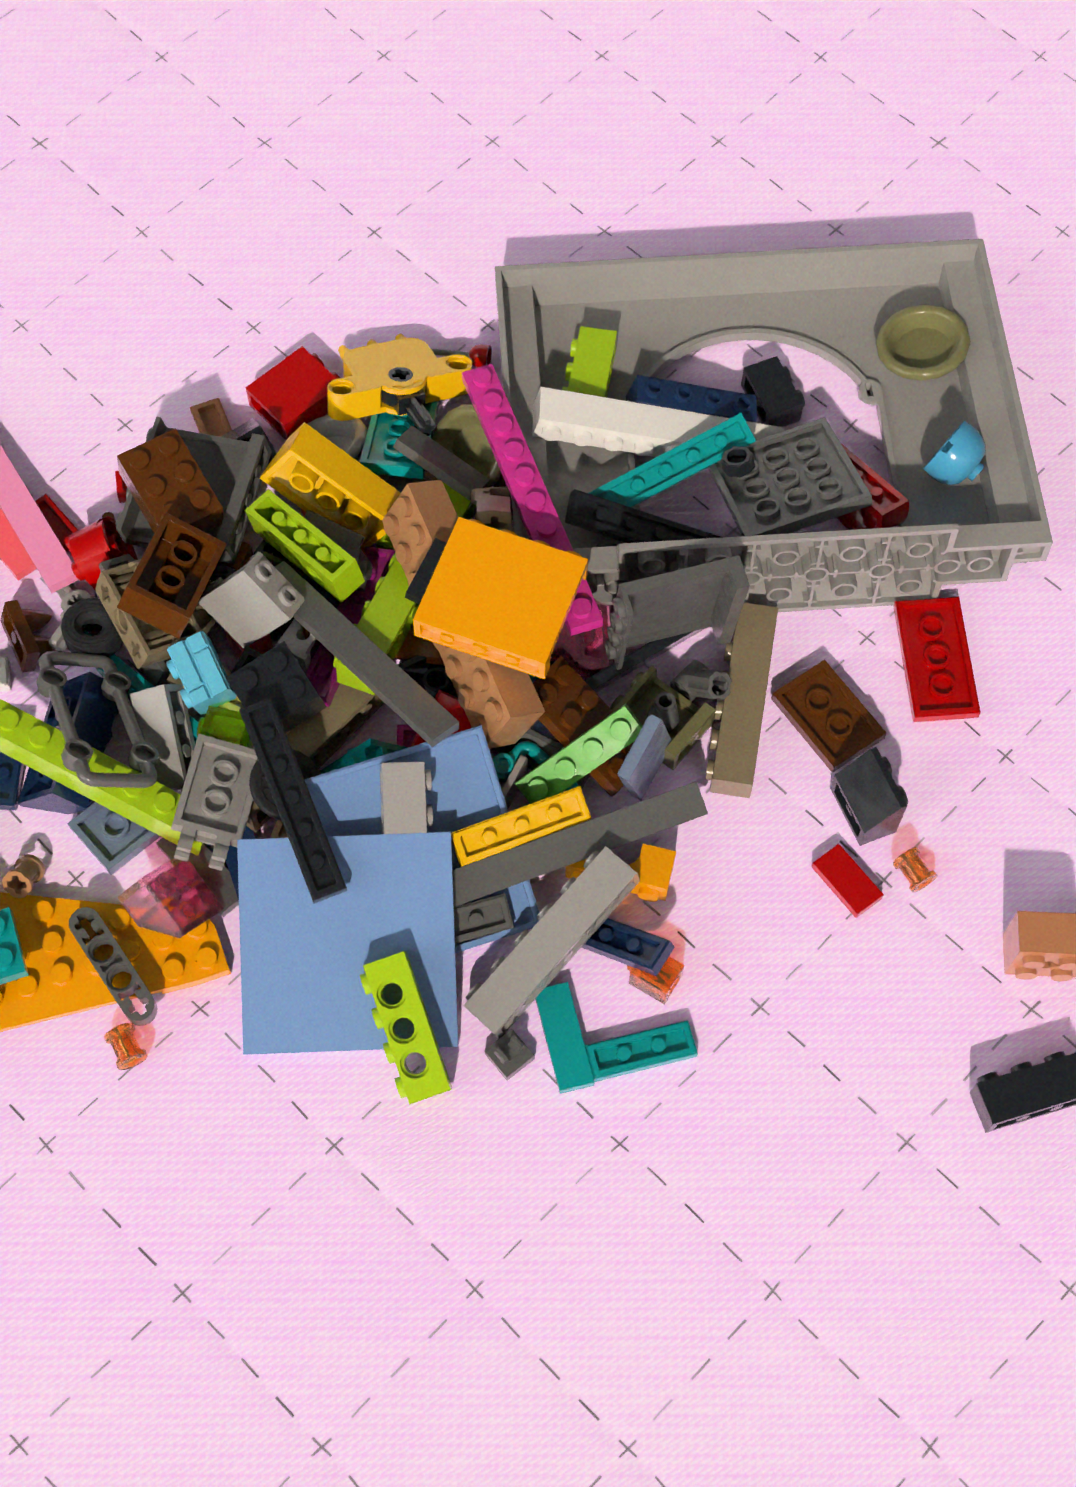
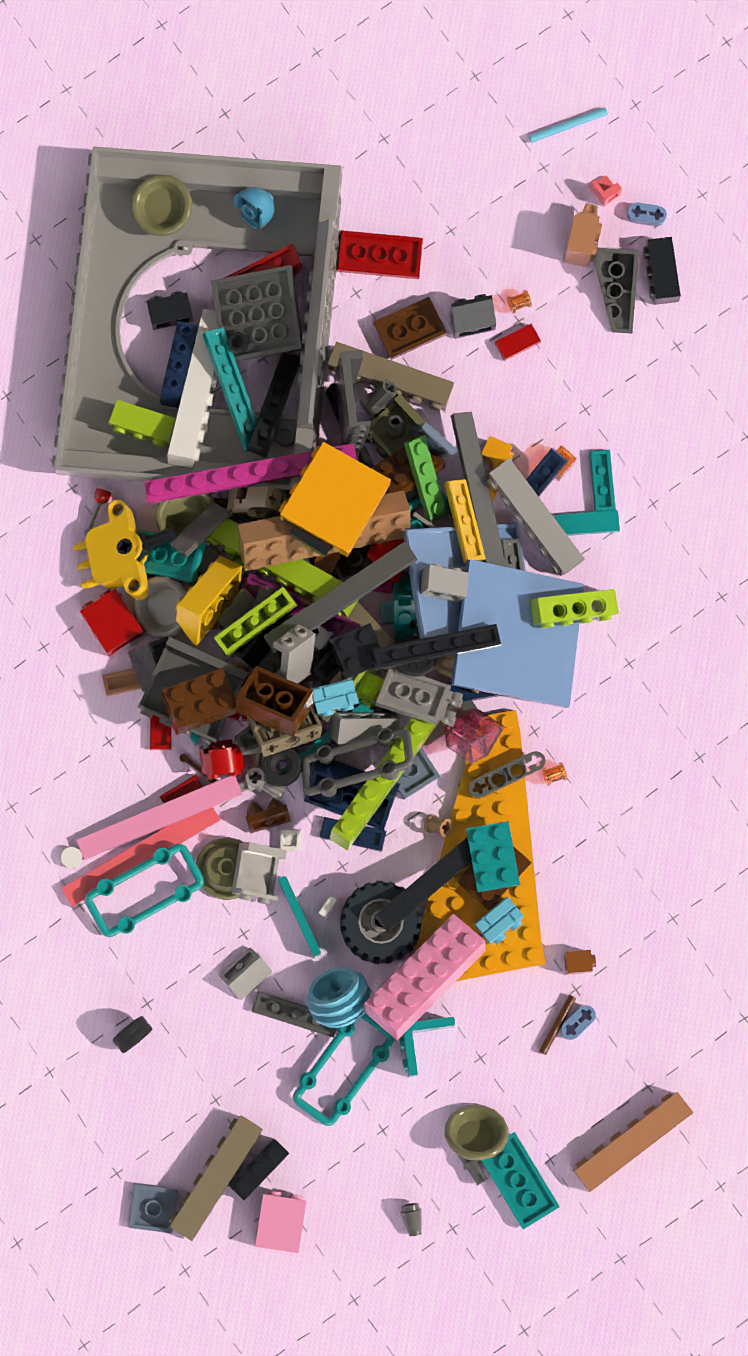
camera: 85 degrees left, 15 degrees up
dark grey tile [484,1029,535,1081] -> none
none -> dark grey wedge [596,247,639,334]

